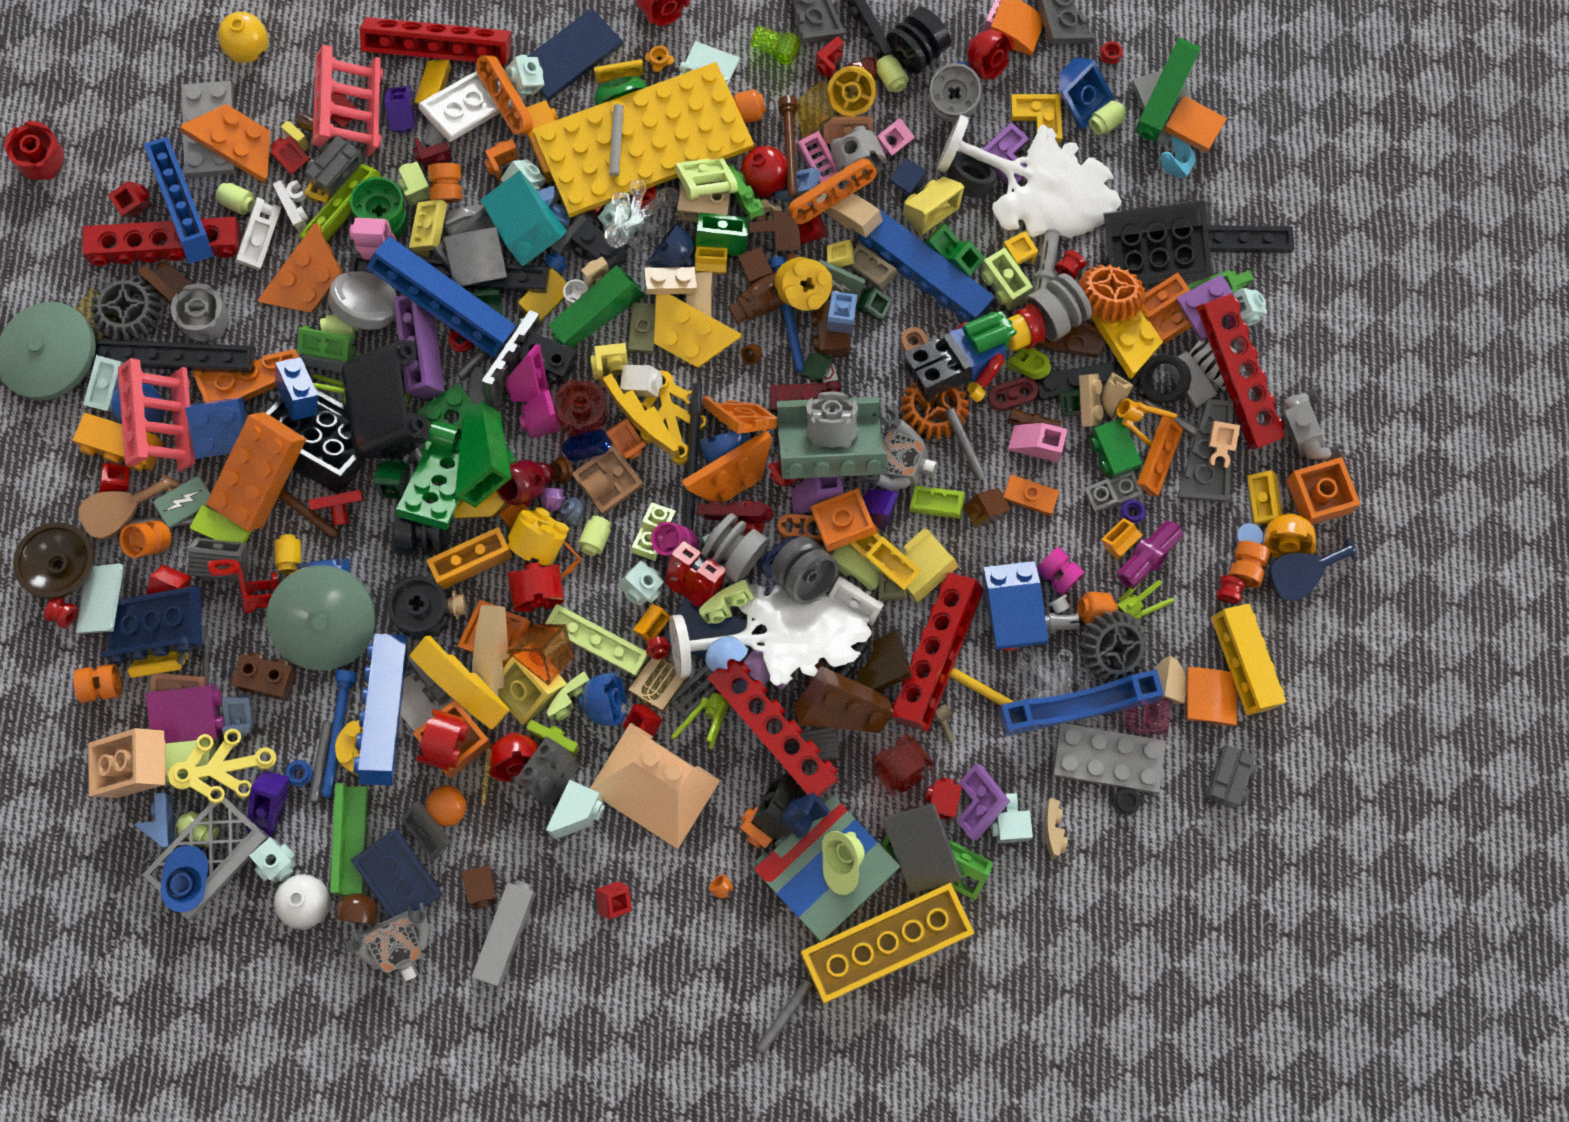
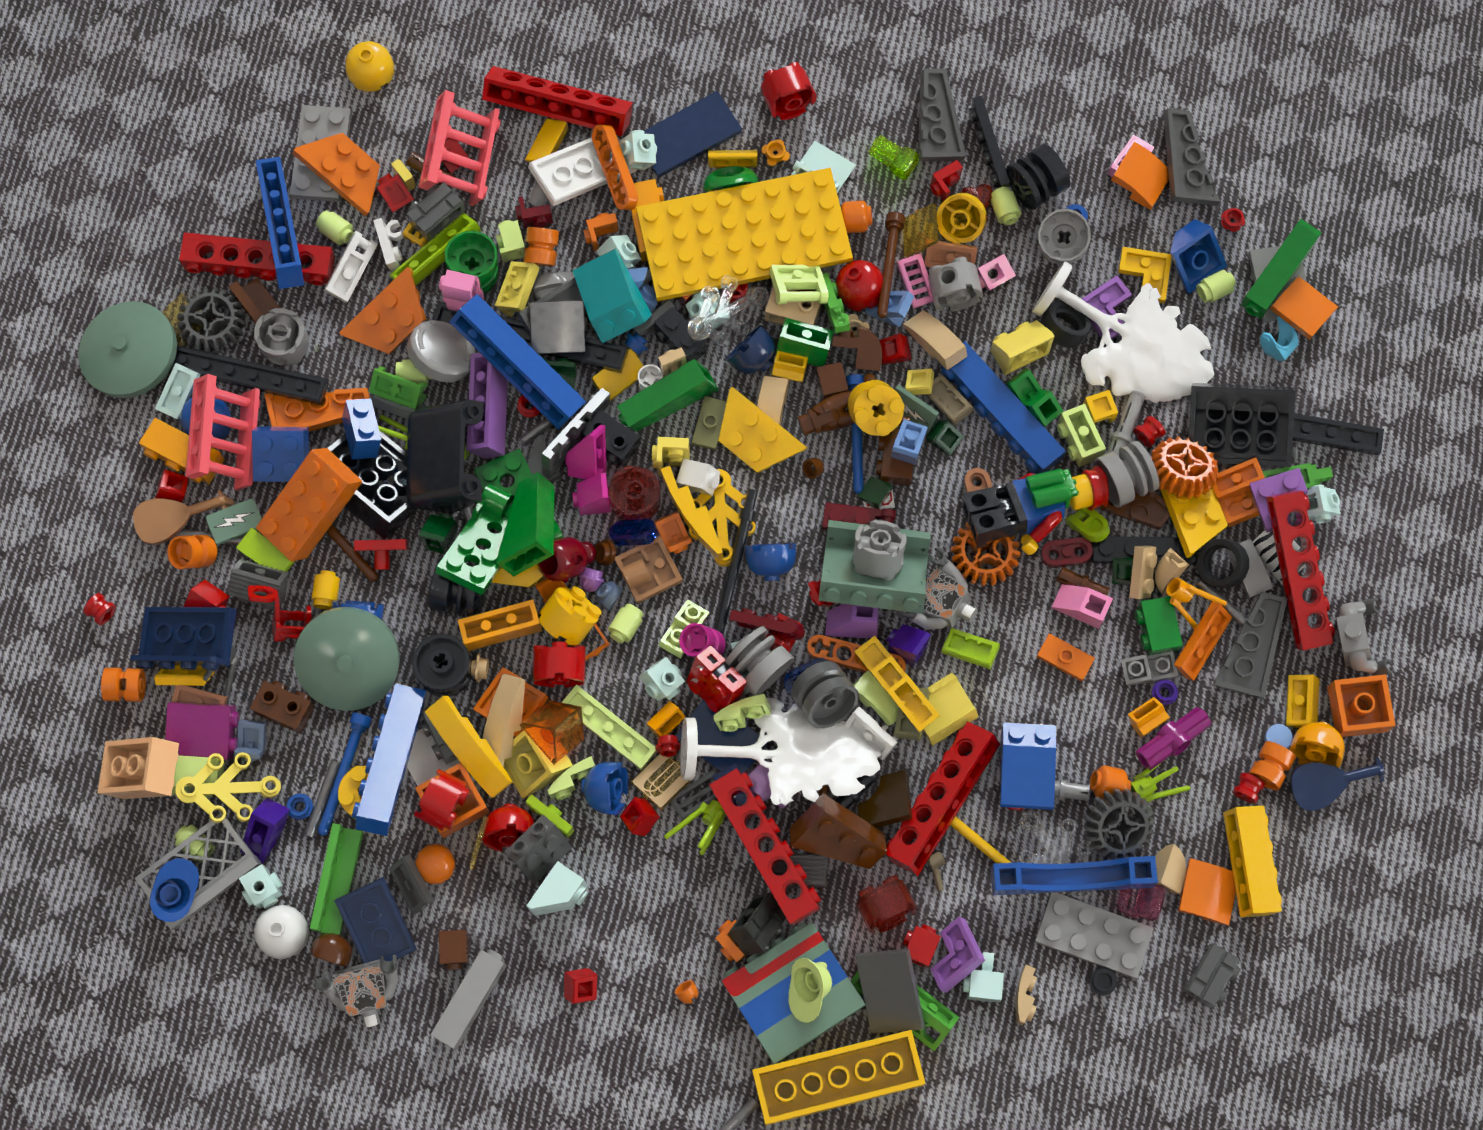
camera: 15 degrees right, 0 degrees up
red brick [4,121,65,180] -> none
dark brown dish [13,522,95,599] -> none
light aqua piece [76,564,124,634] -> none
red brick [108,181,153,218] -> none
medium blue slope [134,793,175,849] -> none
dark purple slope [384,85,416,133] -> none
light nougat slope [590,723,721,849] -> none
light grey bar [609,104,624,177] -> none
plate [644,267,697,294] -> none
orange wing [681,430,772,503] -> none
orange wing [702,396,778,434] -> none
light blue hair [705,636,748,672] -> none
dark blue panel [781,793,830,839] -> none
orange beam [787,158,877,224] -> none
orange plate [810,488,876,552] -> none
dark blue panel [890,158,927,200] -> none
flat silver bar [945,407,986,480] -> none
reddish brown brick [963,488,1011,528] -> none
red cylinder [967,29,1014,81] -> none
dark pink wheel [1037,547,1085,596] -> none
white piece [1048,594,1070,614] -> none
light nougat plate [1208,421,1240,468] -> none

